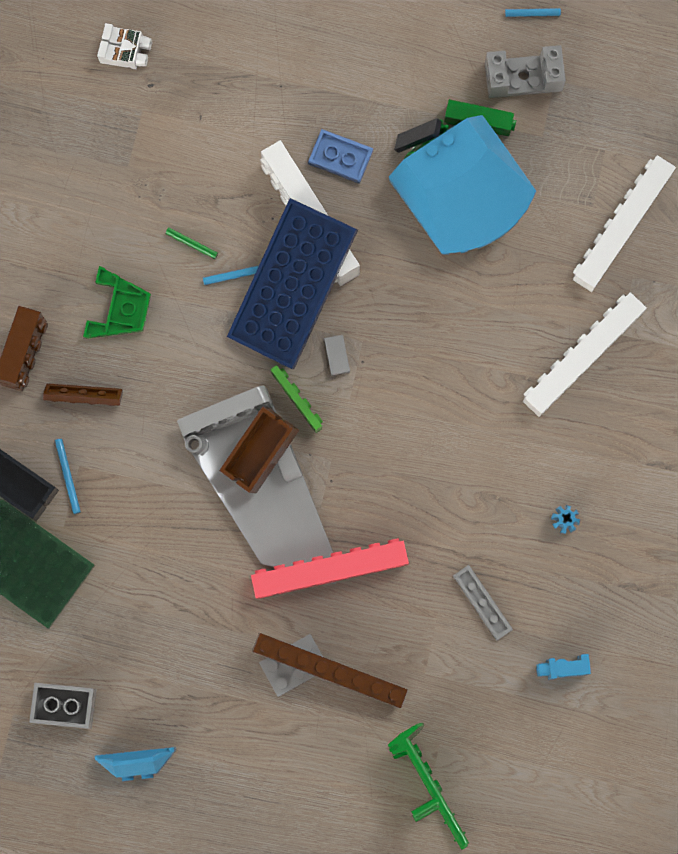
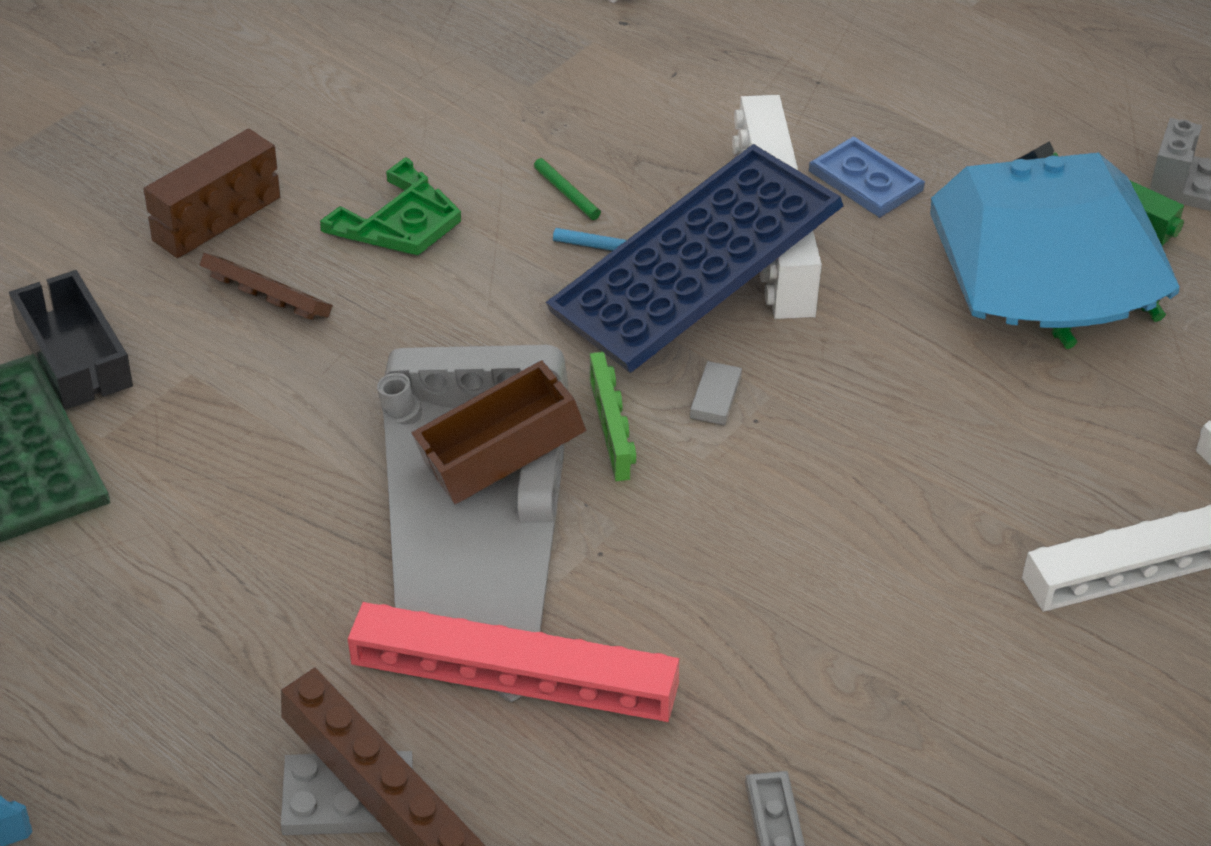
camera: 25 degrees right, 35 degrees down
dark azure piece [55,439,81,514] -> none
dark azure piece [551,505,580,534] -> none

